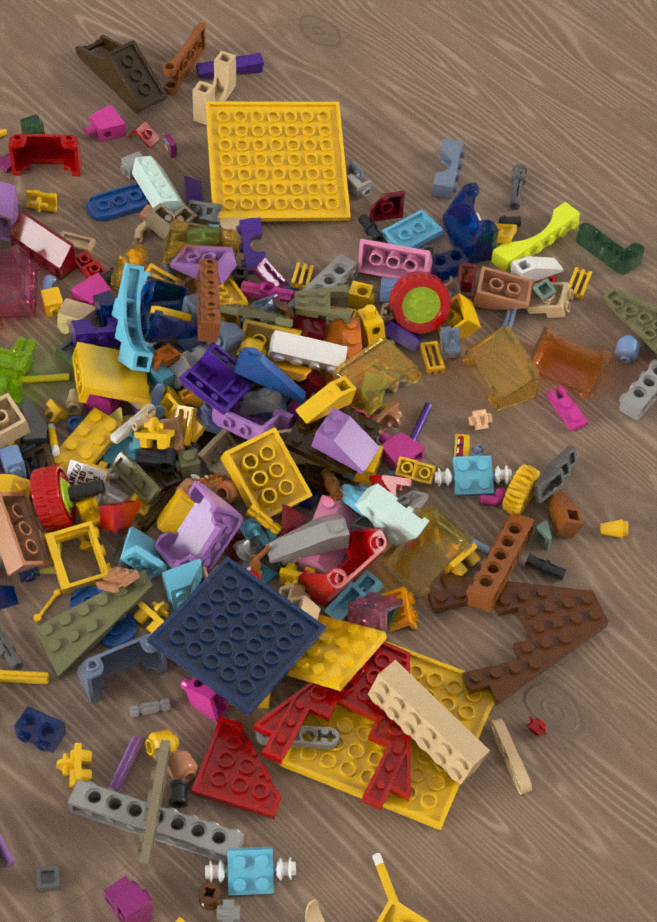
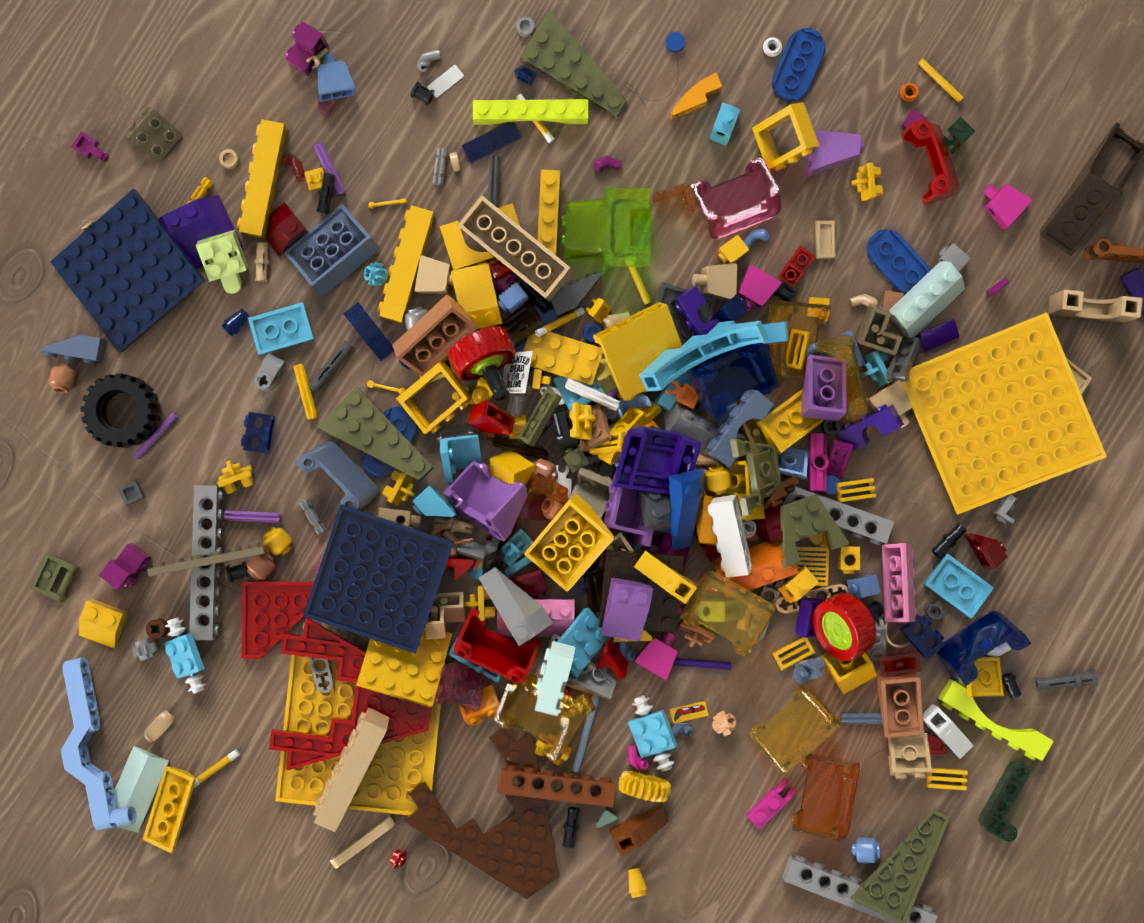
camera: 75 degrees right, 35 degrees up
slope [10,210,77,280] -> none
nougat plate [96,566,140,593] -> none
red bracket [127,121,159,148] -> none
tan arm [131,407,156,431] -> none
yellow tile [150,306,192,322] -> none
dark orange brick [196,258,221,343] -> none
yellow axle [246,505,282,535] -> none
dark orange hand [249,544,272,570] -> none
clear orange pin [321,468,343,501] -> none
sand blue arm [348,161,364,180] -> none
yellow slope [395,456,436,485] -> none
sand blue arch [432,138,465,200] -> none
sand green slope [532,278,557,302] -> none
dark grey slope [534,445,578,503] -> none

